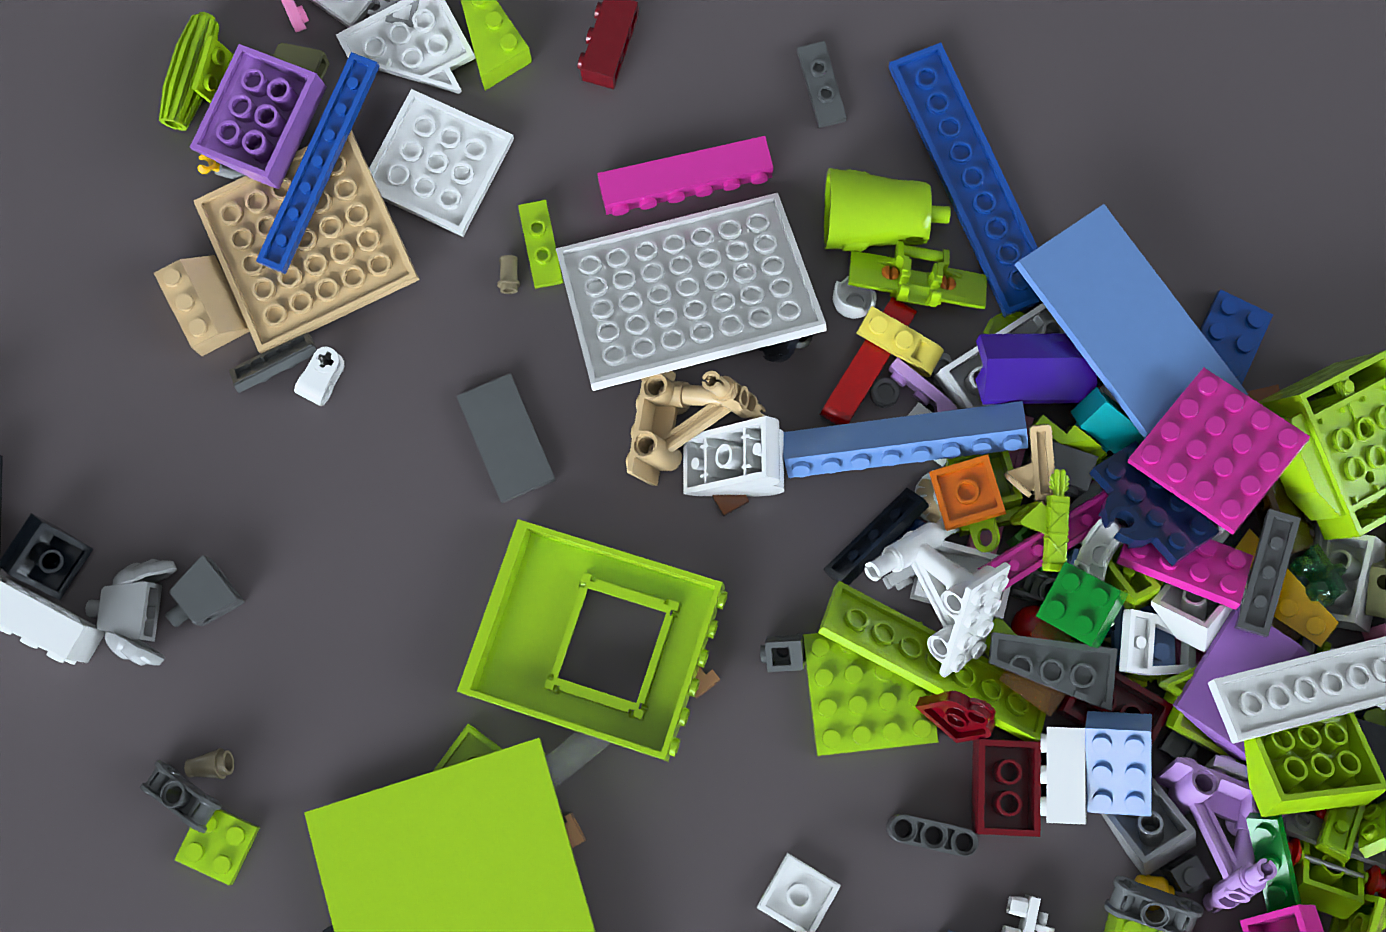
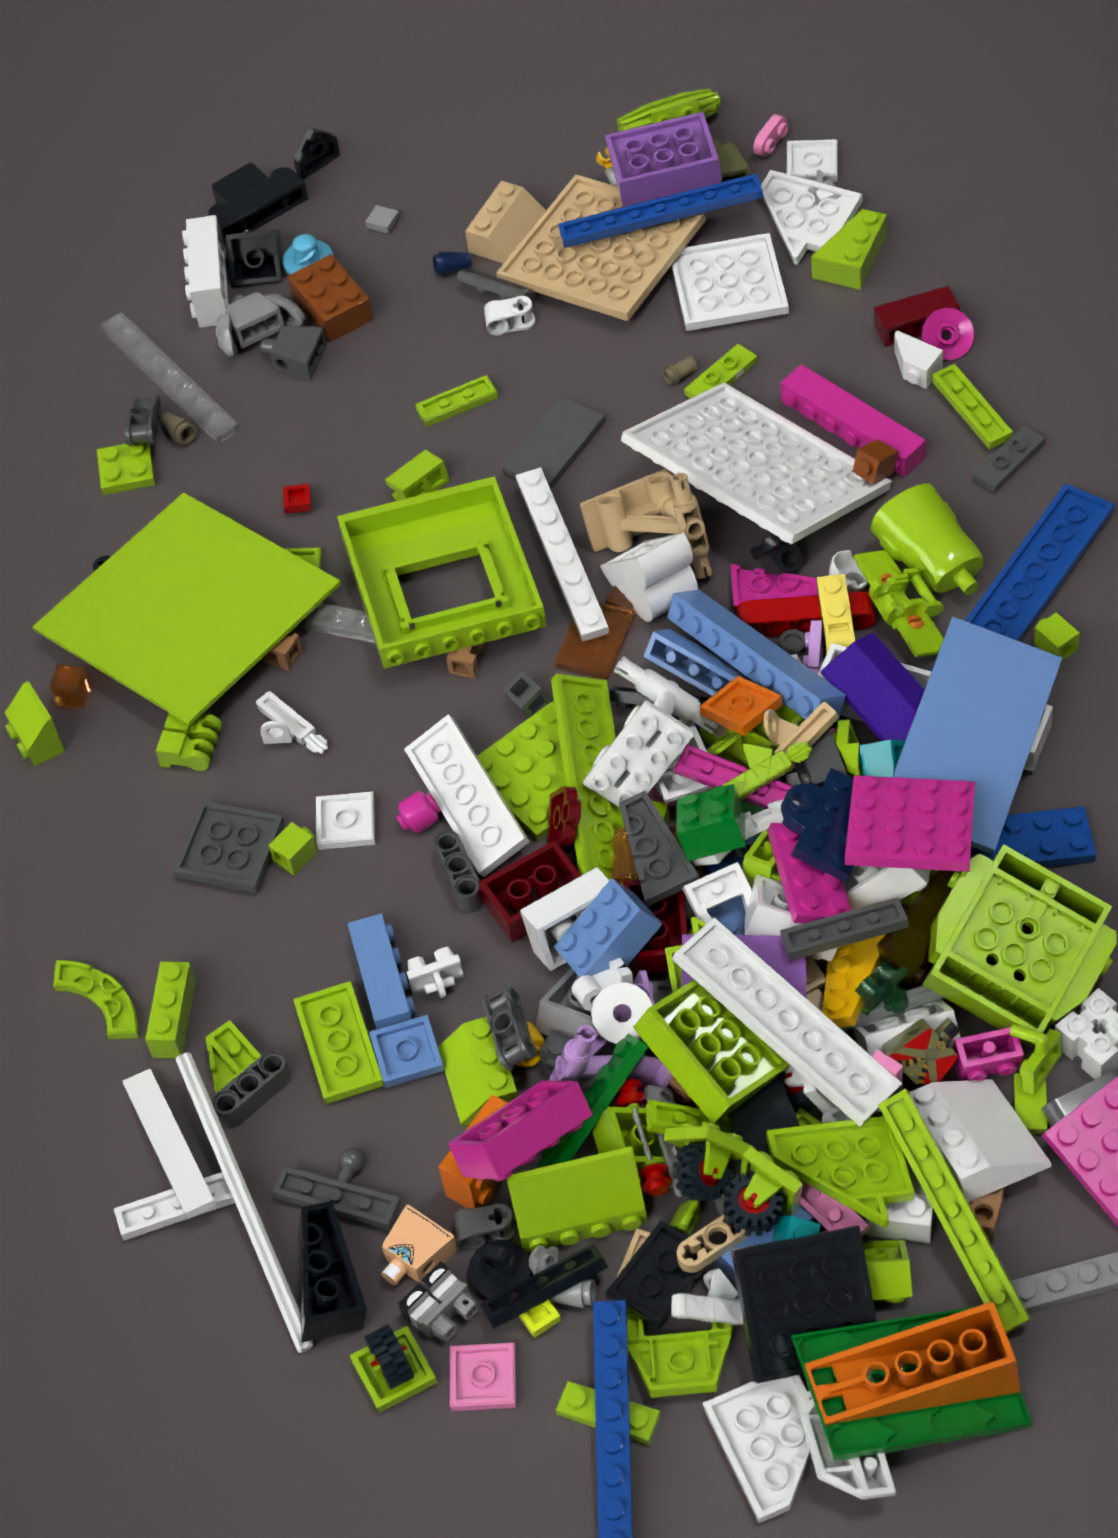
camera: 65 degrees right, 25 degrees down
none -> clear plate [101,312,240,444]
none -> white piece [256,691,328,754]
none -> medium azure plate [283,234,333,275]
none -> red plate [283,483,312,514]
none -> dark orange brick [287,254,373,343]
none -> light grey tile [365,205,400,234]
none -> lime hinge [385,450,450,501]
none -> dark pink head [396,791,441,834]
none -> white plate [404,714,530,877]
none -> lime tile [415,375,498,427]
none -> dark blue cone [433,251,472,277]
none -> white plate [515,467,609,642]
none -> clear orange tile [554,602,636,680]
none -> white leg [572,958,633,1011]
none -> white tile [591,982,653,1044]
none -> medium blue brick [643,629,755,696]
none -> dark pink wing [731,564,818,613]
none -> dark orange brick [852,439,899,484]
none -> white slope [894,330,943,389]
none -> dark pink dish [922,308,974,361]
none -> lime plate [932,363,1013,450]
none -> lime brick [1034,612,1080,662]

